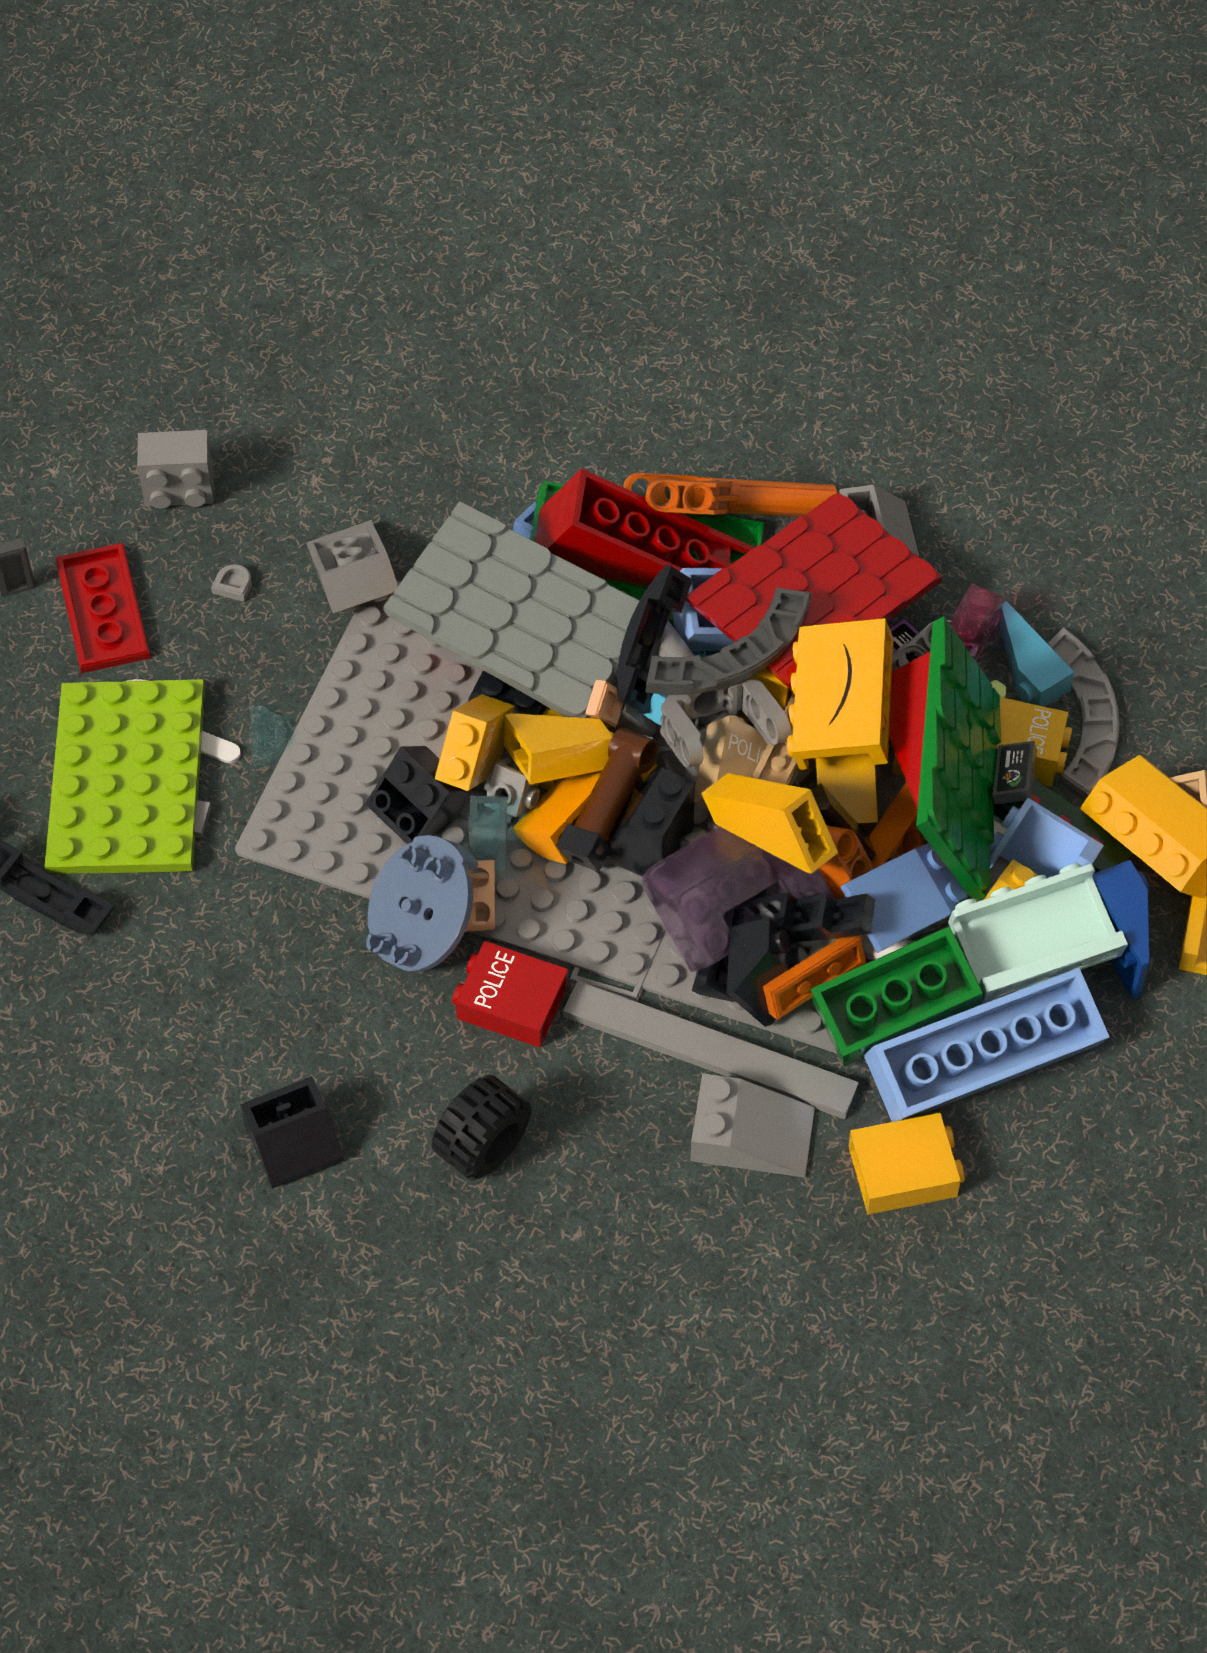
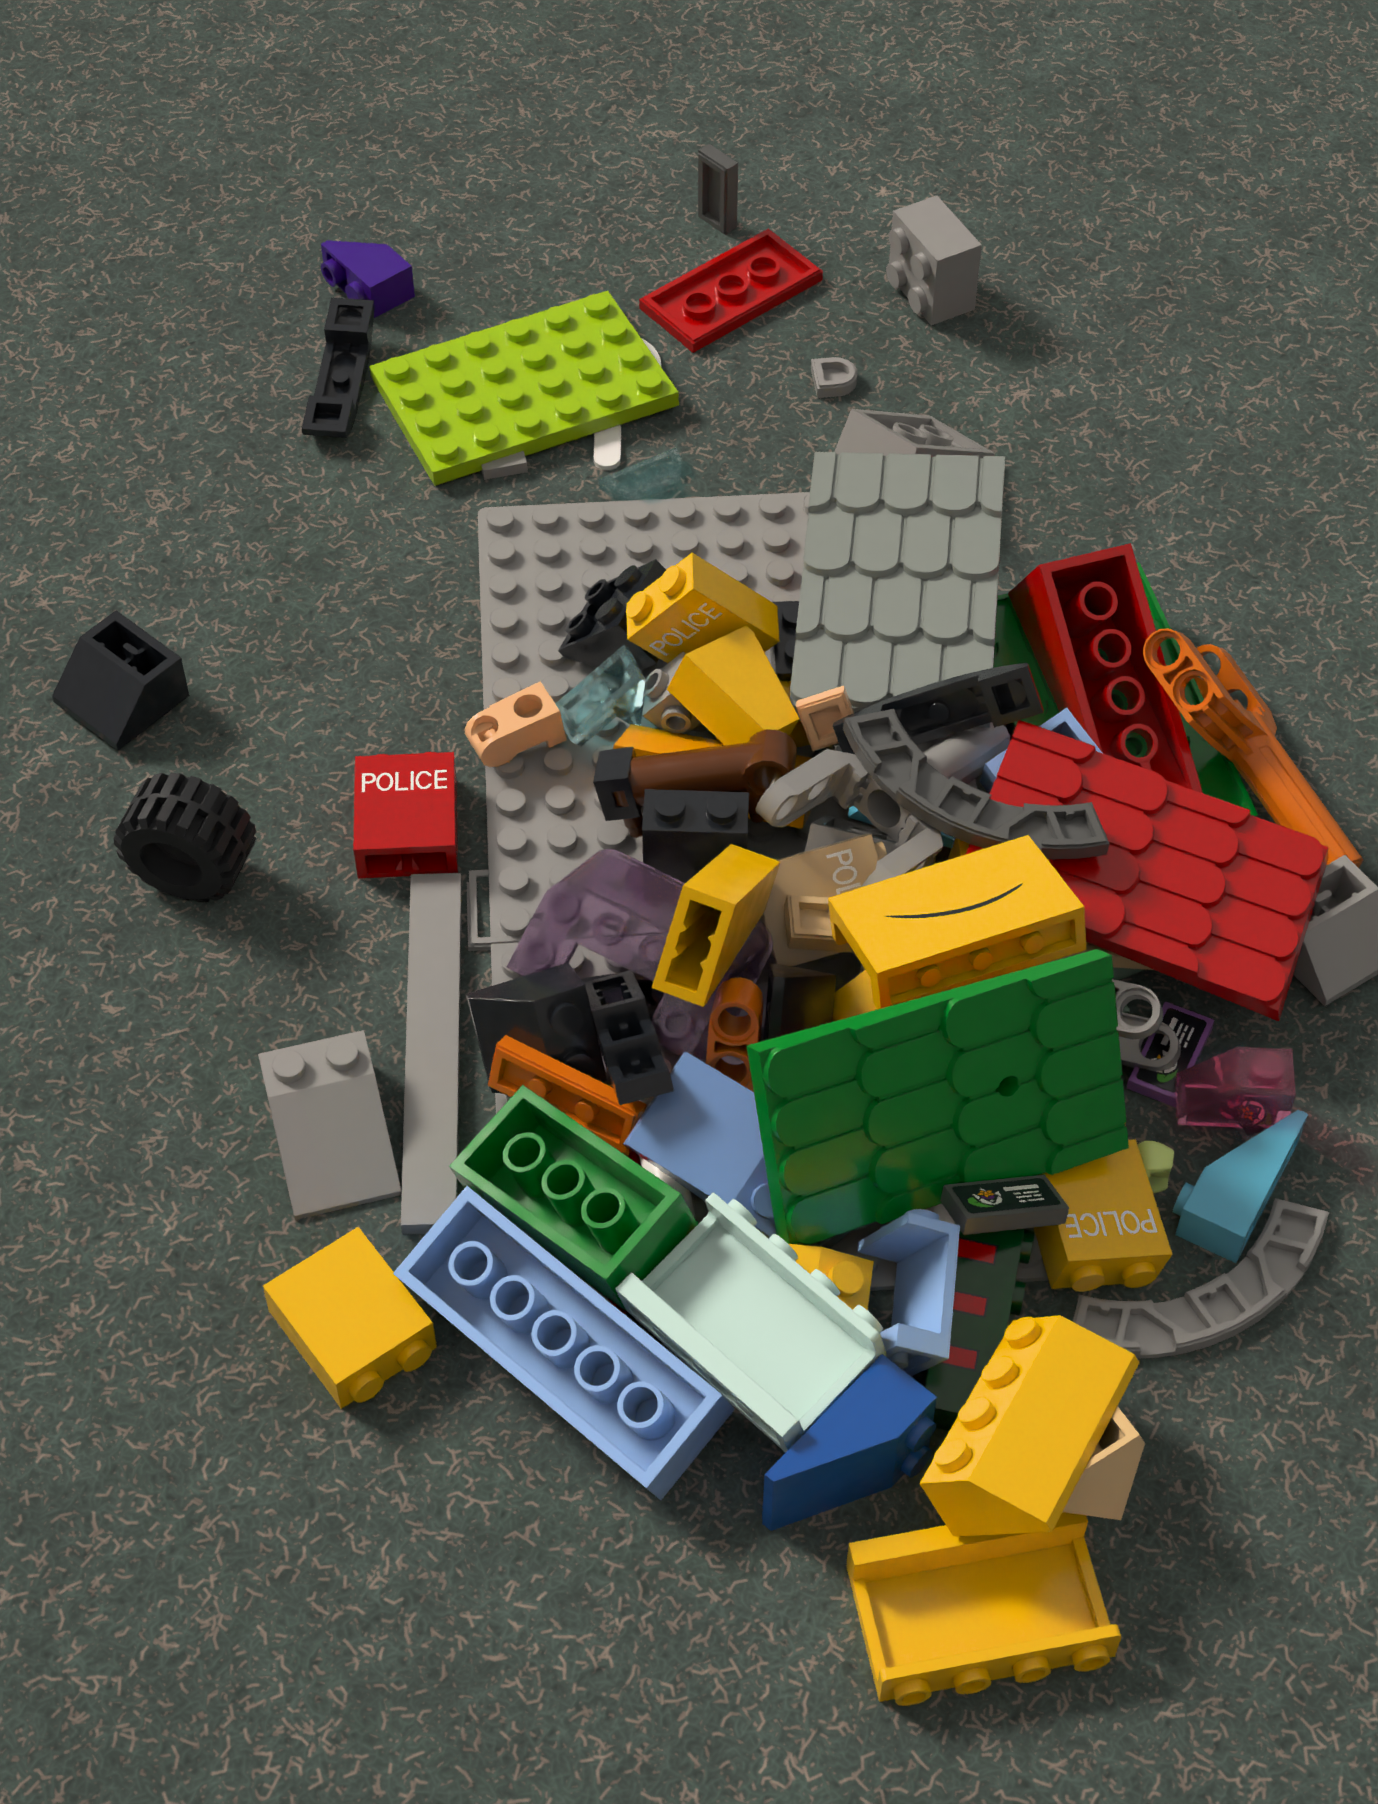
camera: 65 degrees right, 5 degrees down
sand blue piece [366,835,478,972] -> none

